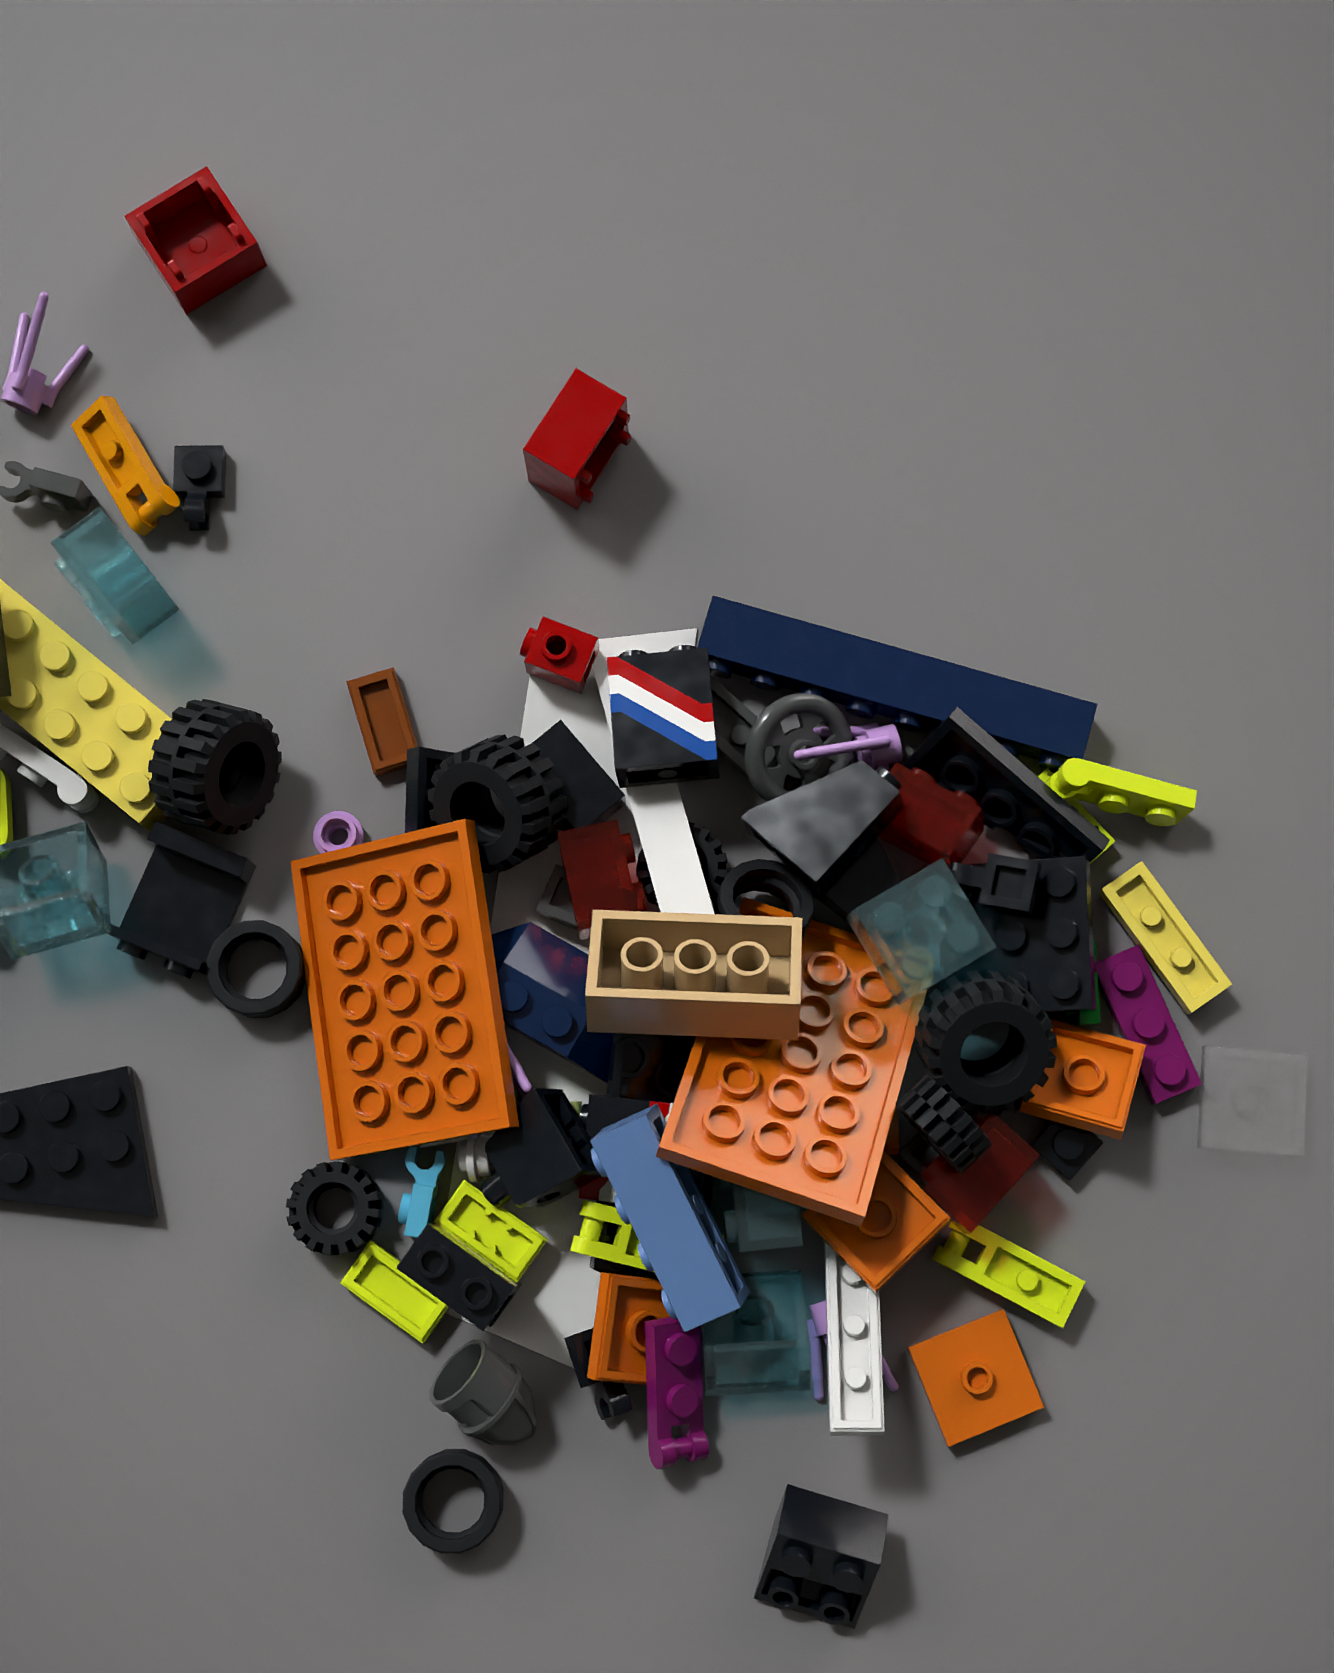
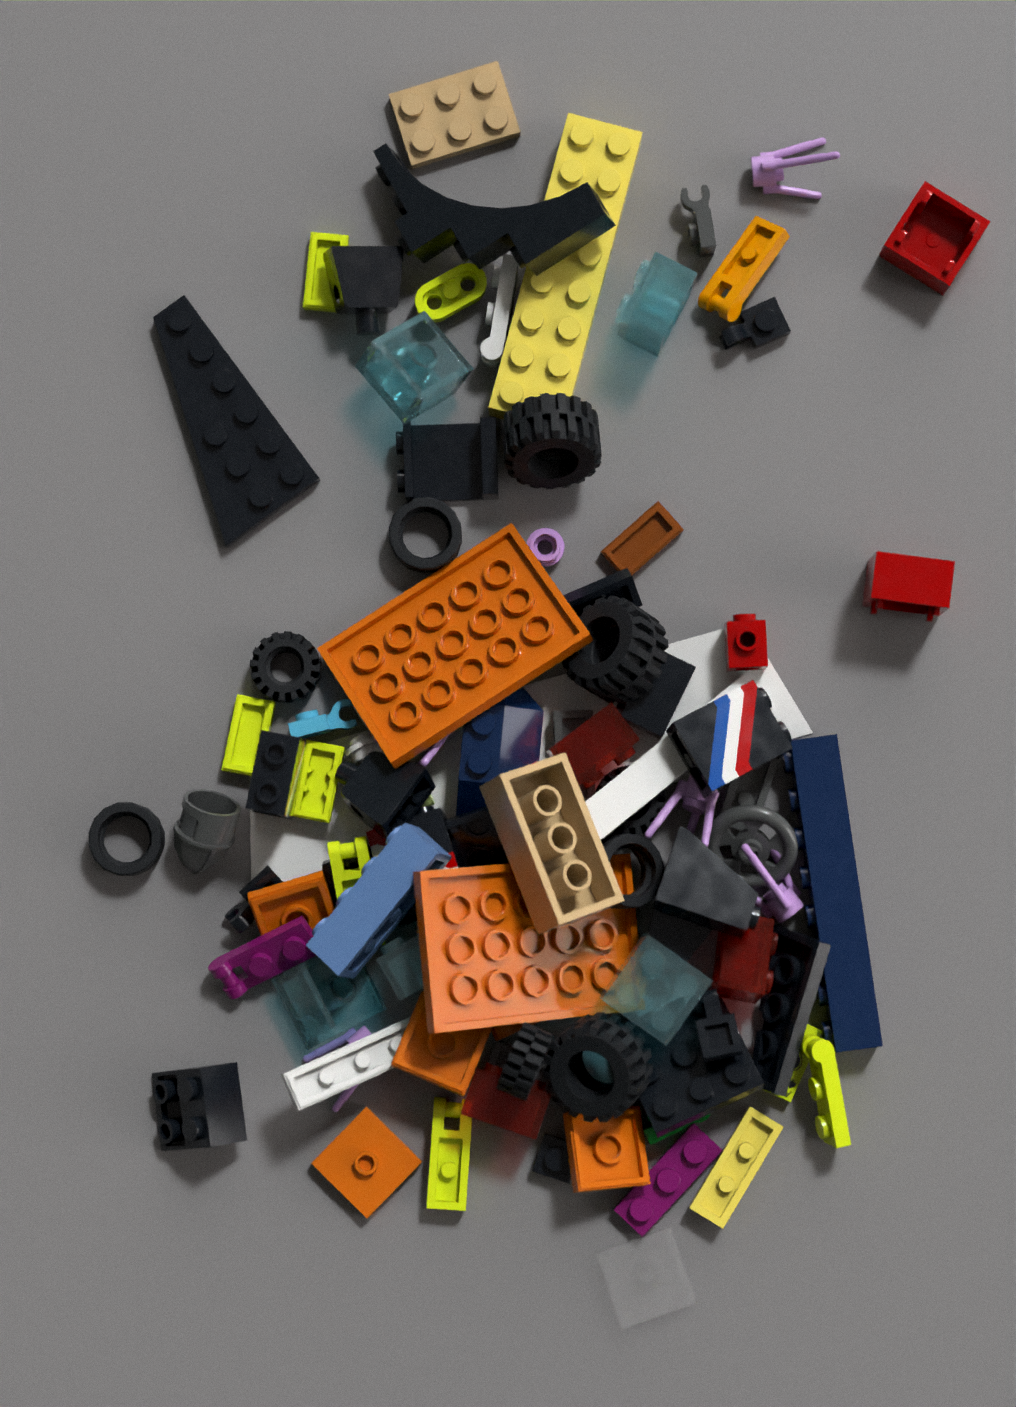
camera: 70 degrees right, 5 degrees up
none -> lavender plant [644,775,720,847]

